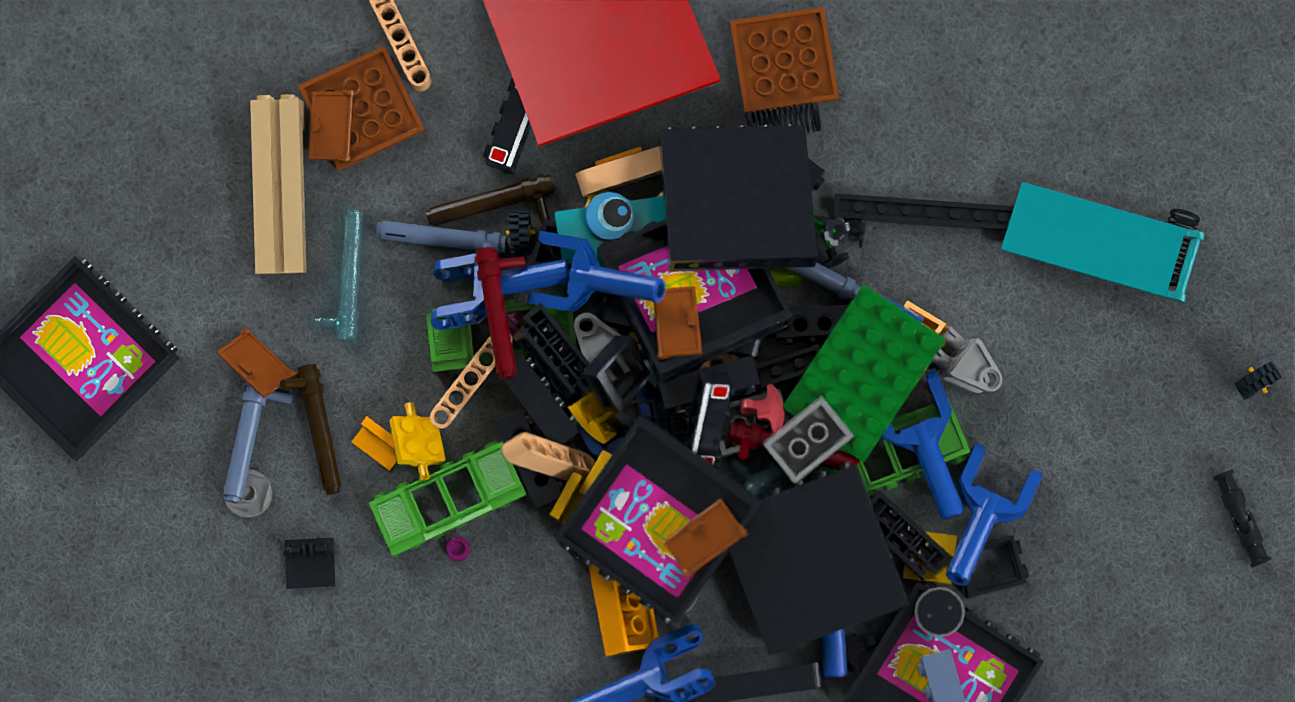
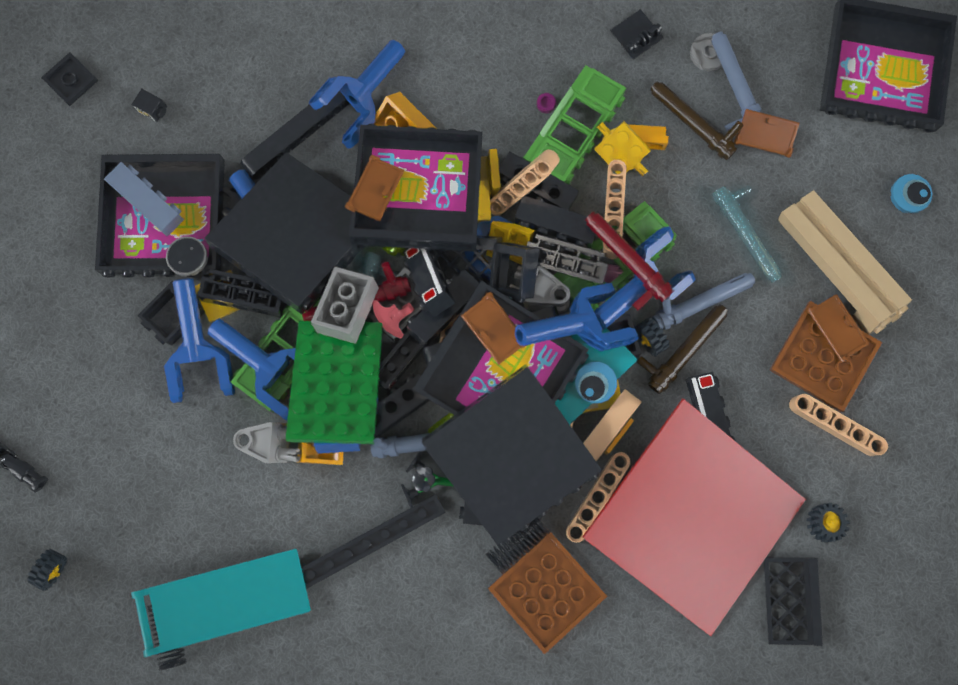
camera: 145 degrees right, 0 degrees up
none -> light nougat beam [566,452,630,542]
none -> tile [890,174,932,213]

